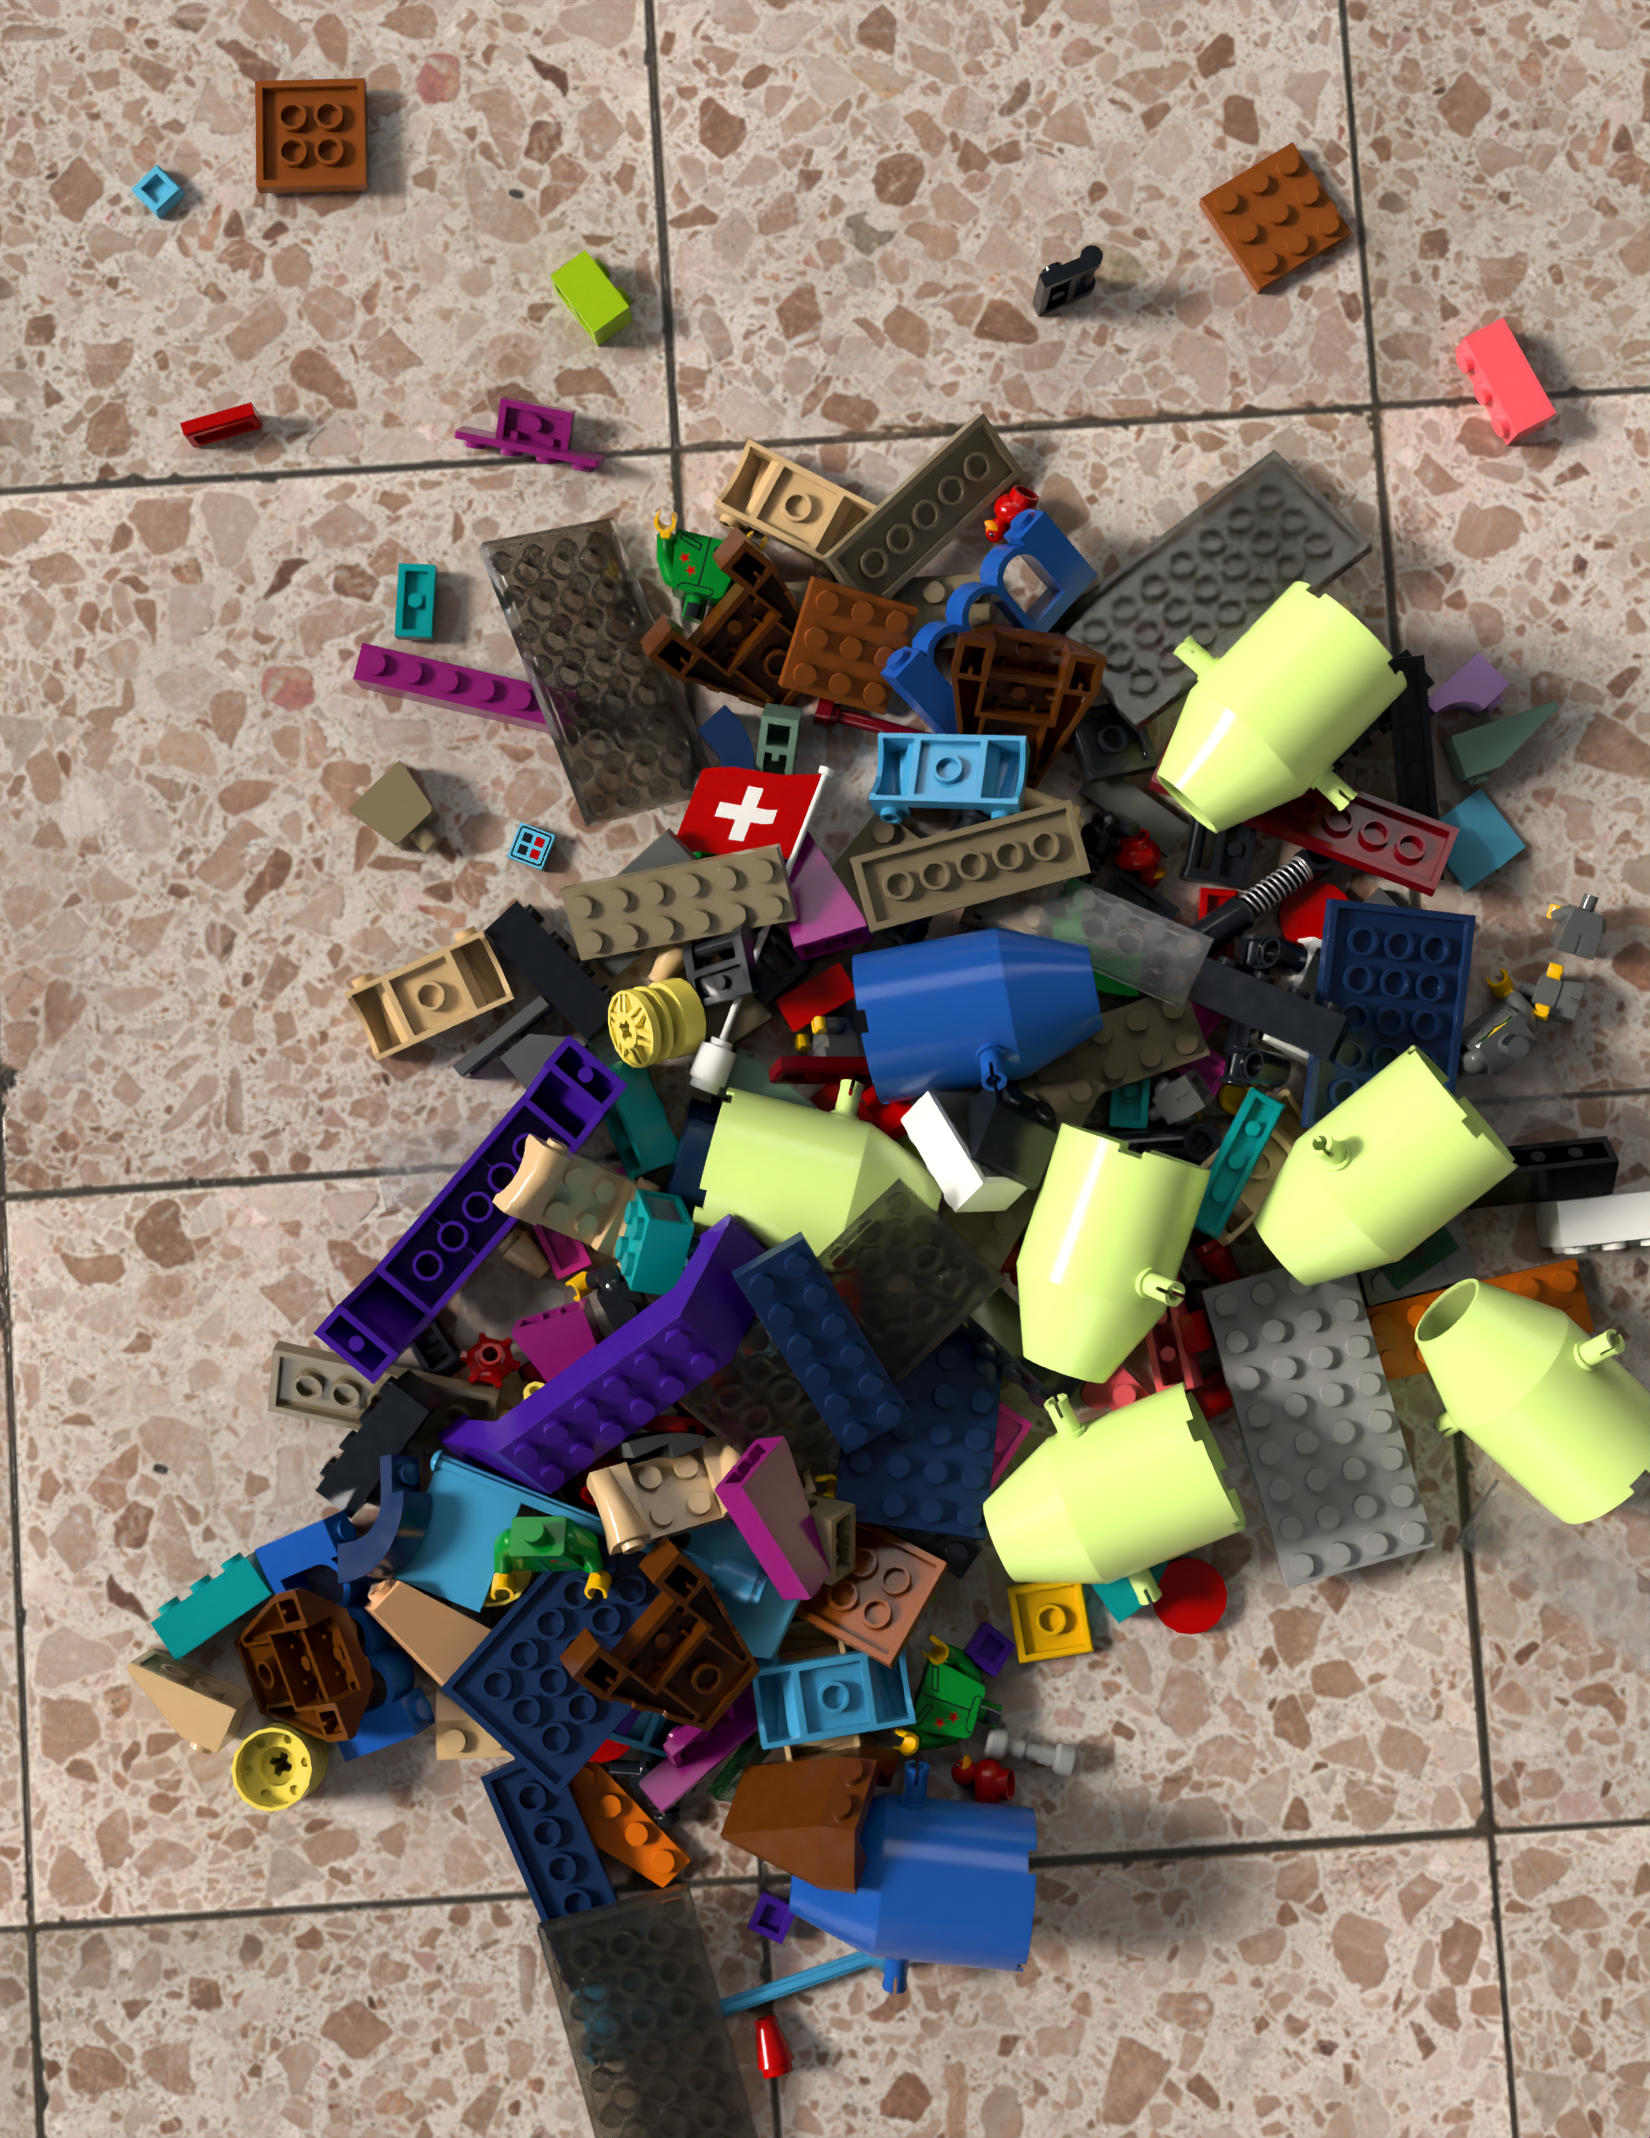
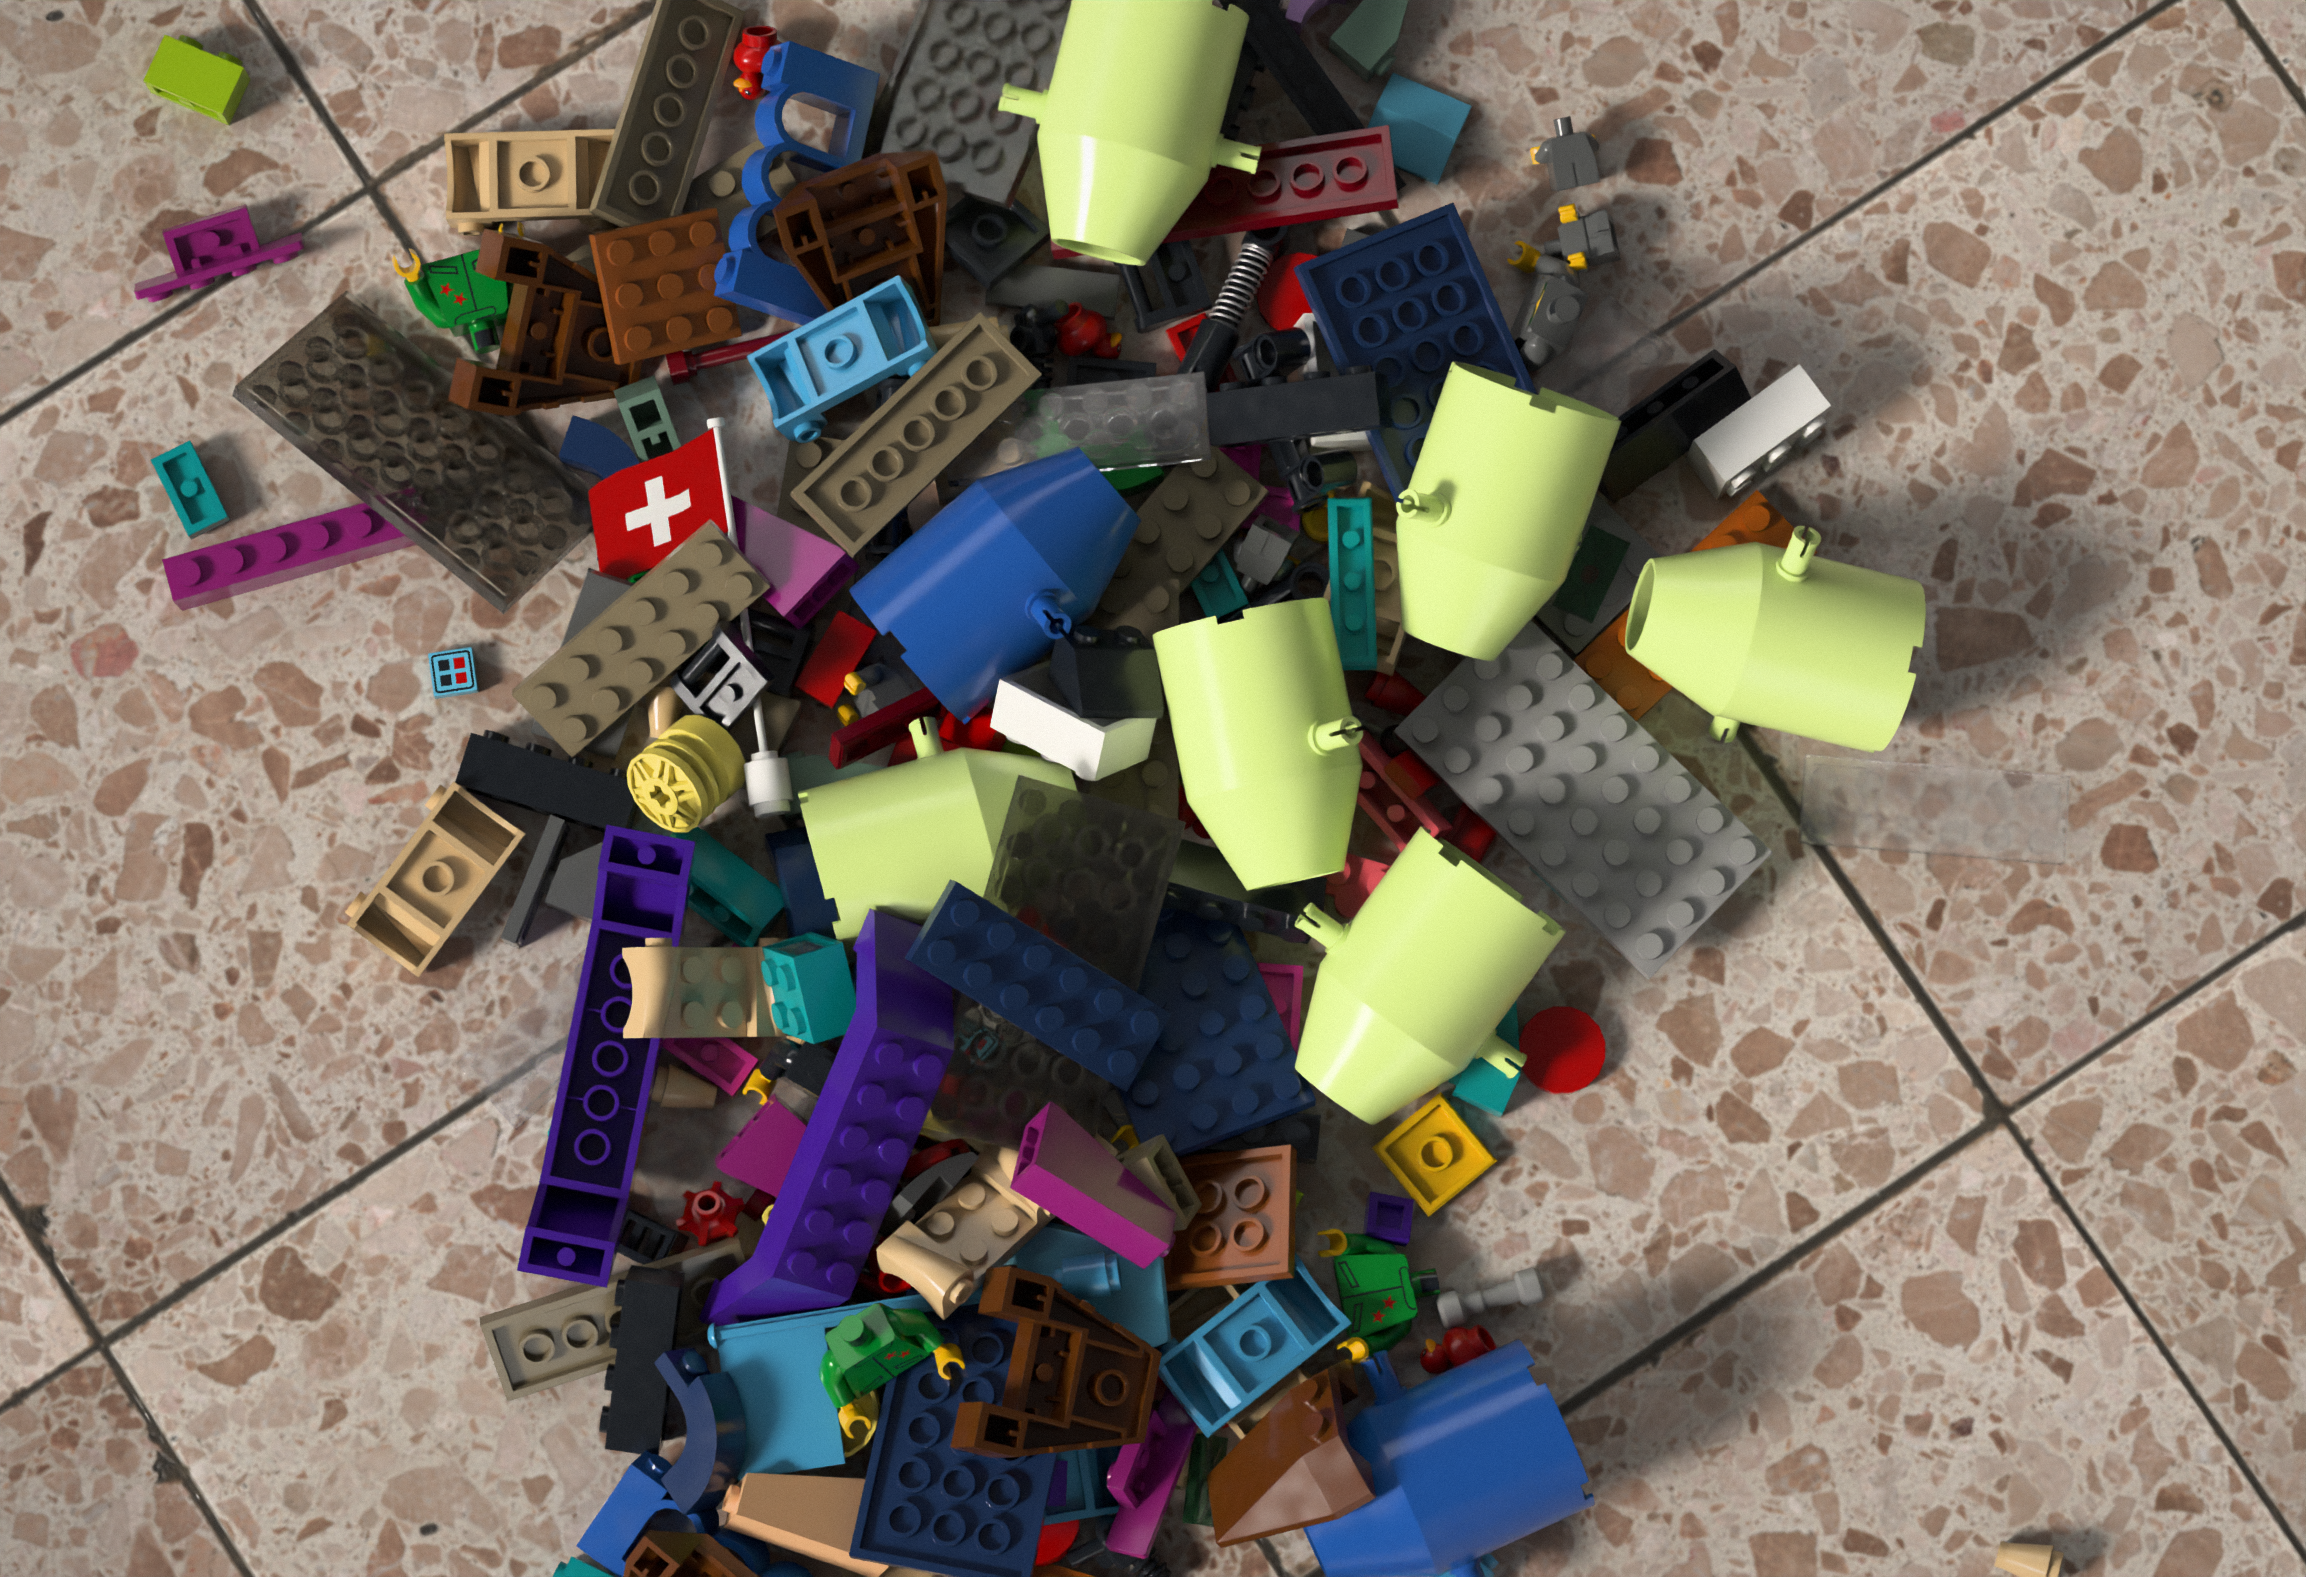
camera: 30 degrees left, 5 degrees down
dark tan torso [348,760,442,854] -> none

